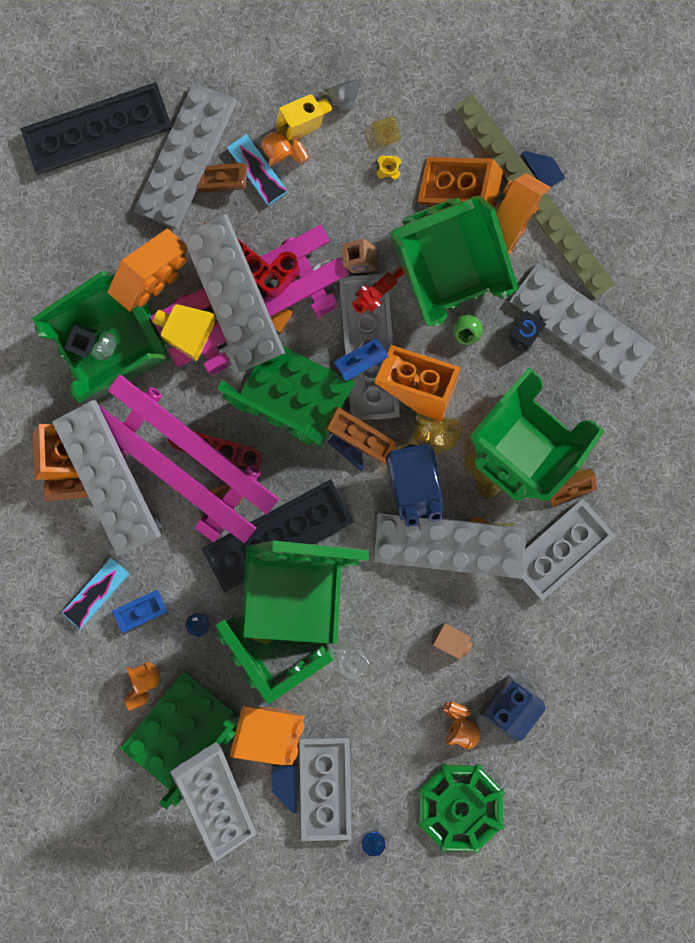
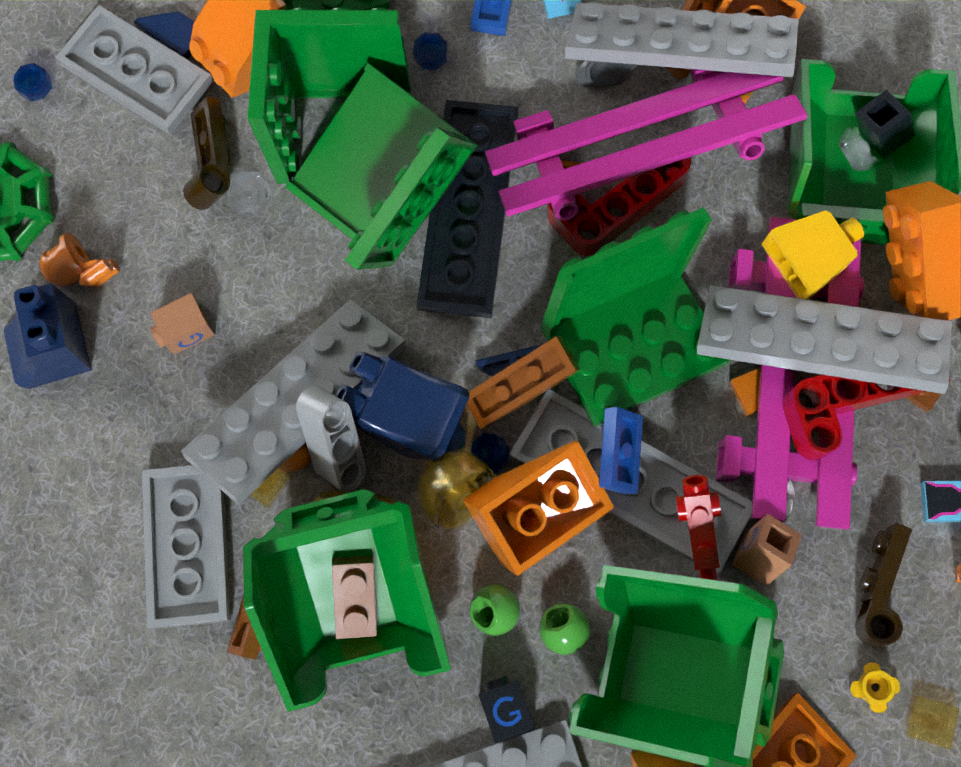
camera: 130 degrees right, 10 degrees down
none -> dark brown plate [183,97,230,210]
none -> light grey beam [296,385,366,493]
none -> plate [332,555,377,639]
none -> tile [470,433,510,473]
none -> bright green piece [470,584,520,636]
none -> dark brown plate [855,523,912,647]

